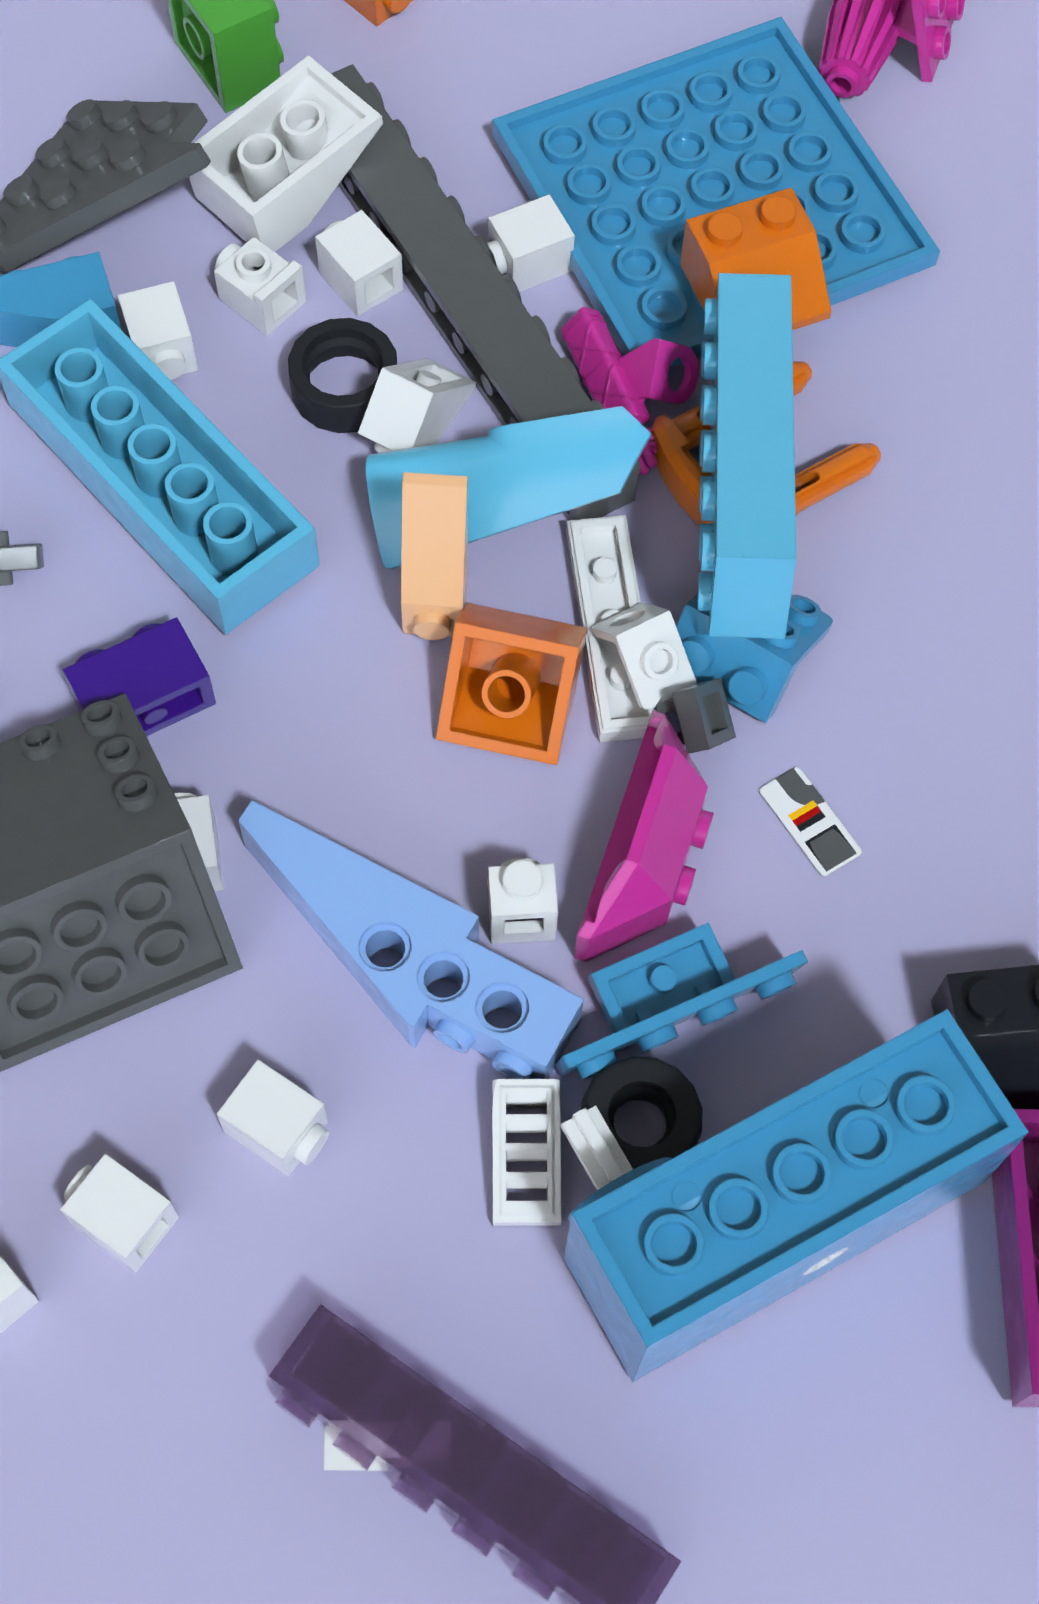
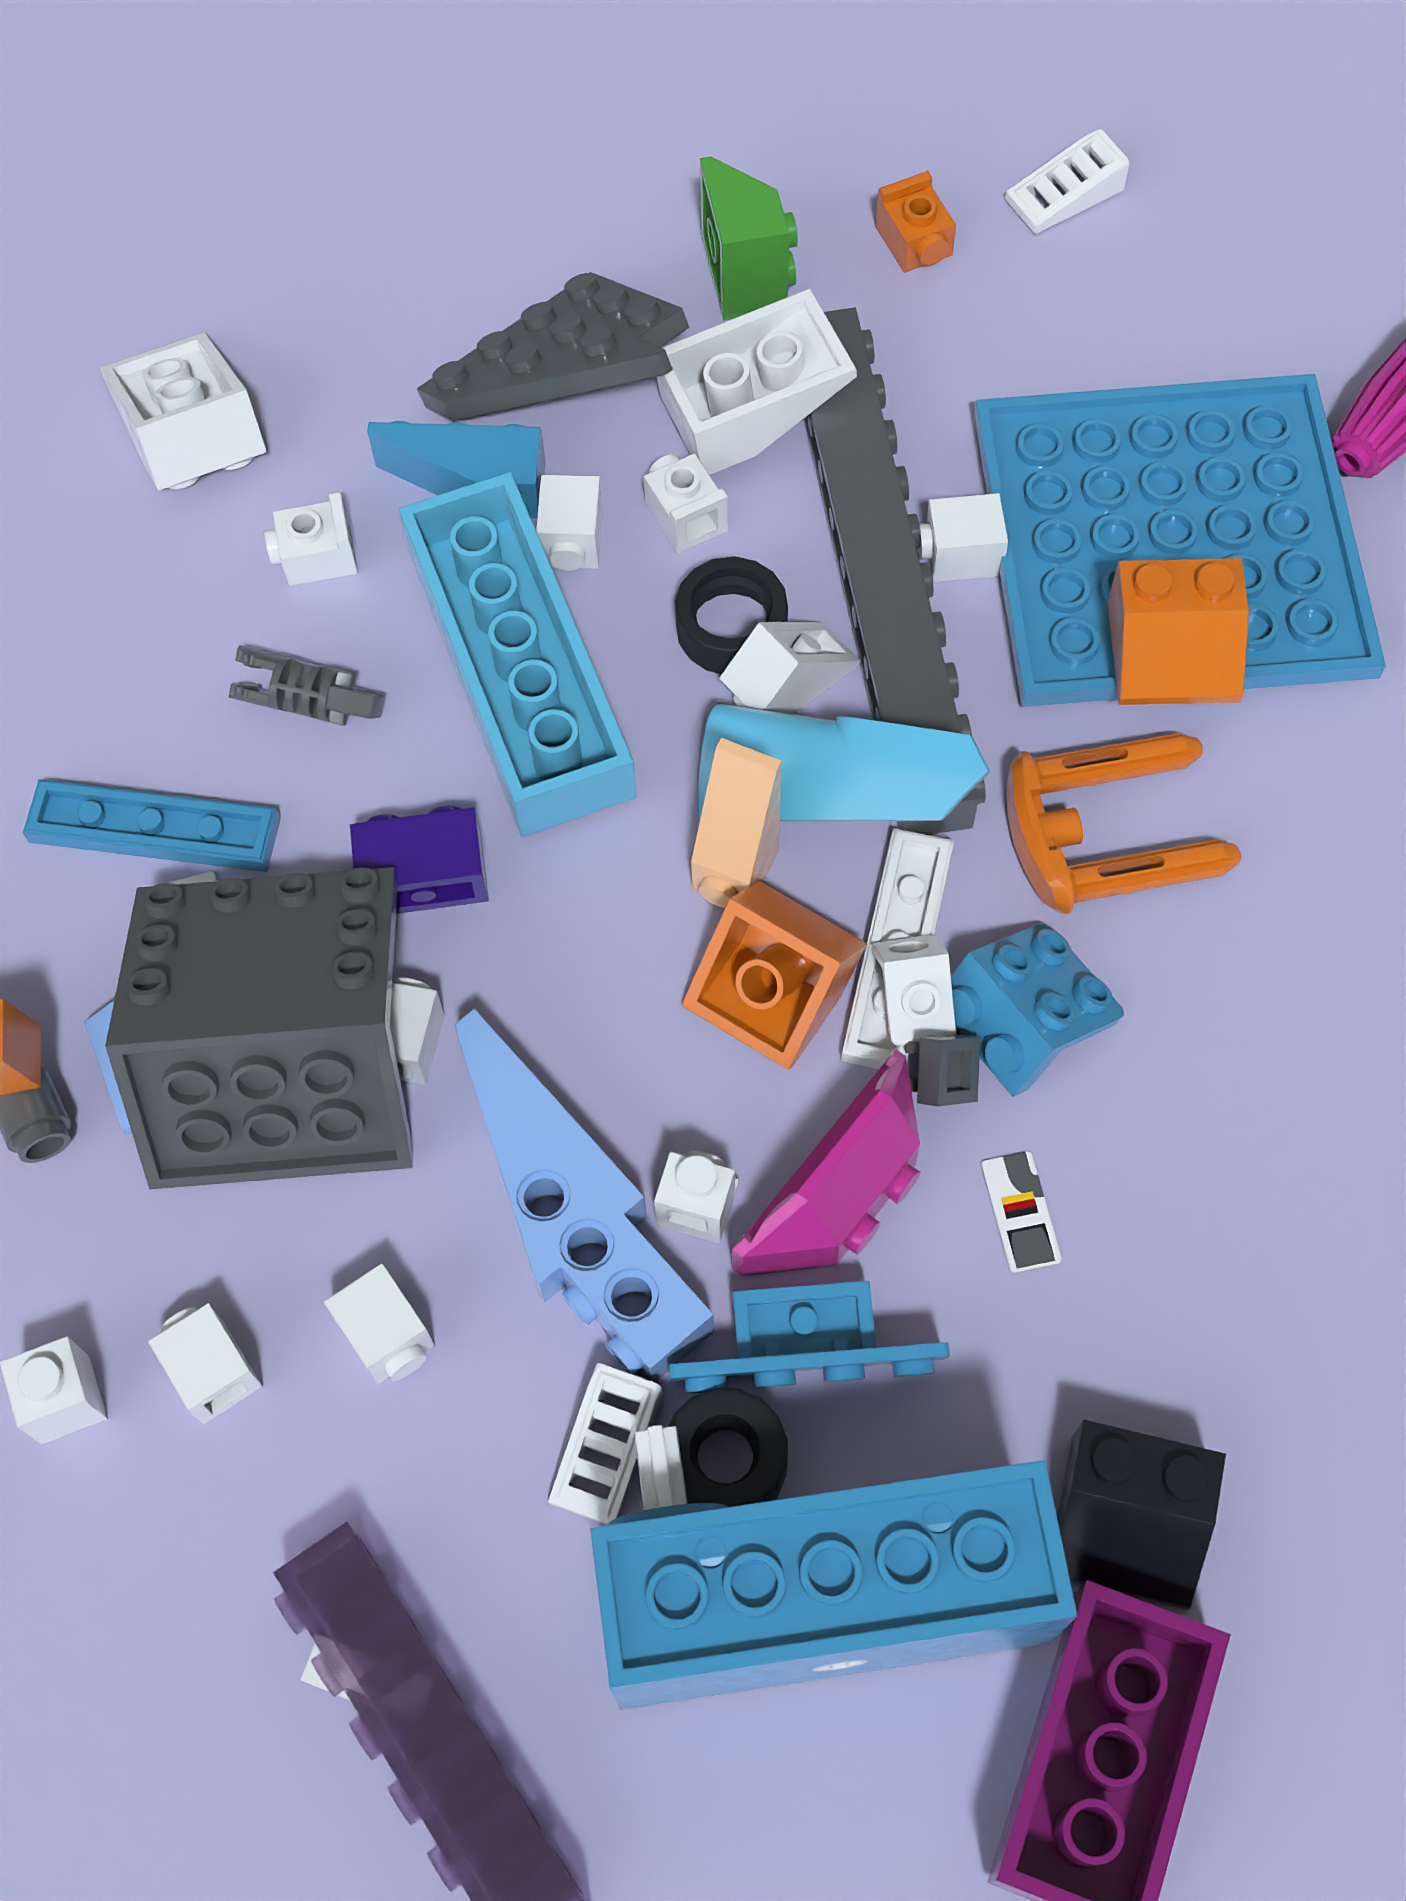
camera: 25 degrees right, 0 degrees up
white brick [315,210,403,317] -> none
dark pink piece [561,307,699,475] -> none
medium azure brick [697,273,796,639] -> none

